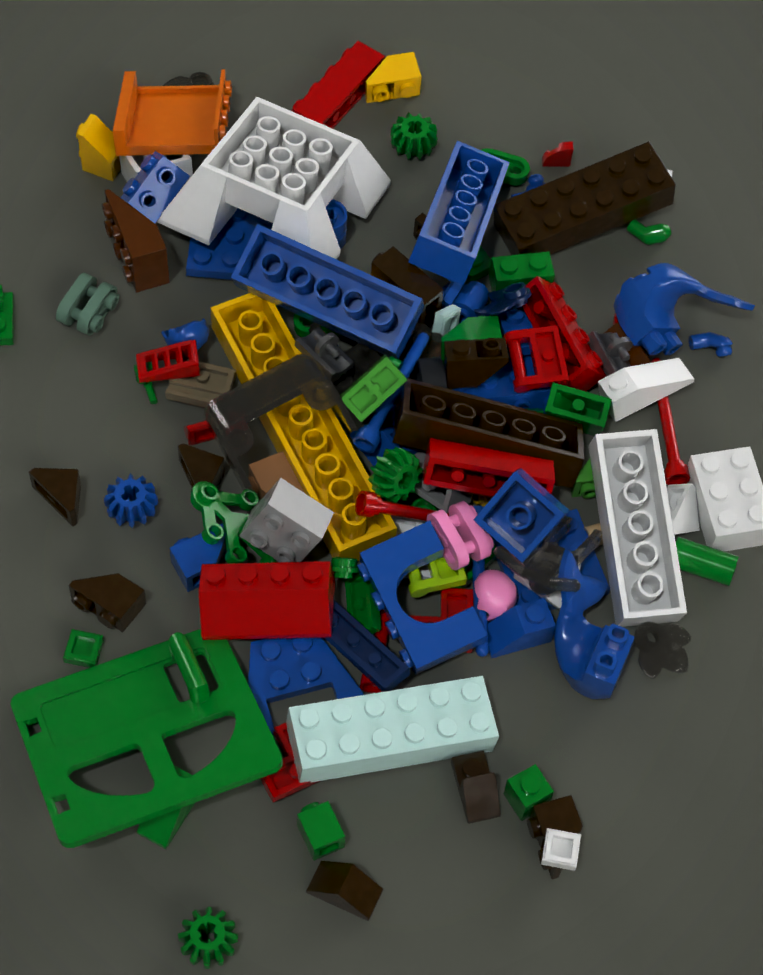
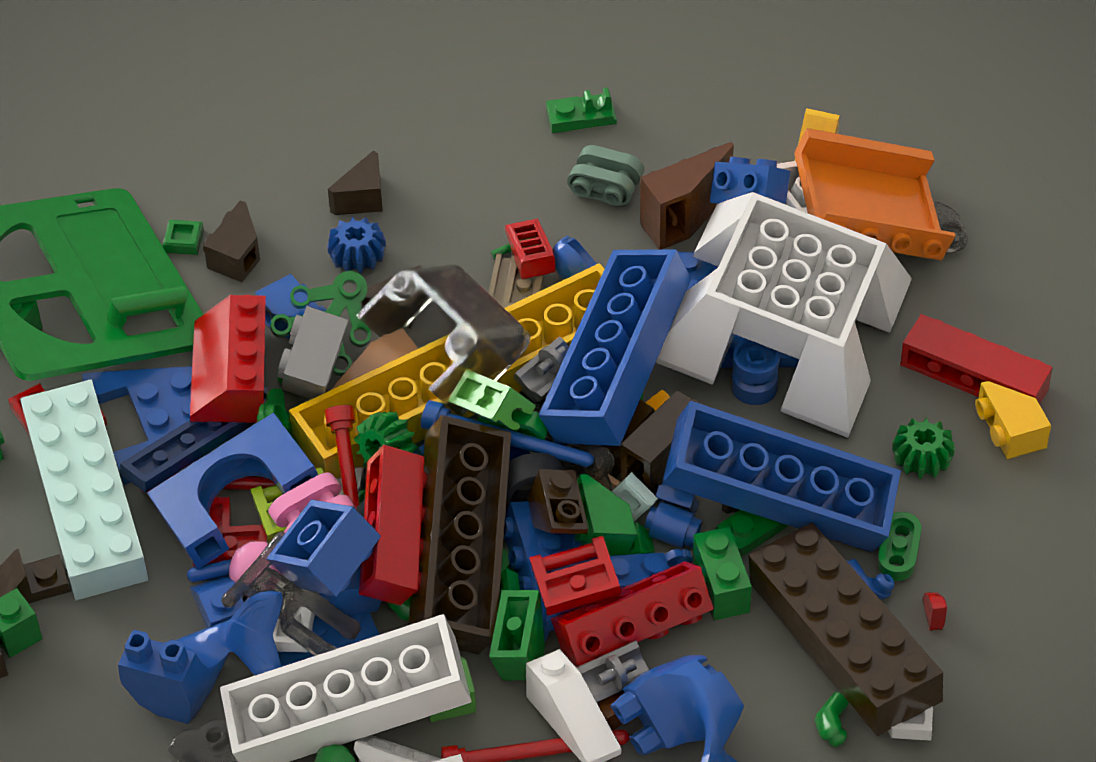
camera: 90 degrees right, 10 degrees down
dark blue plate [474,282,532,316] -> none

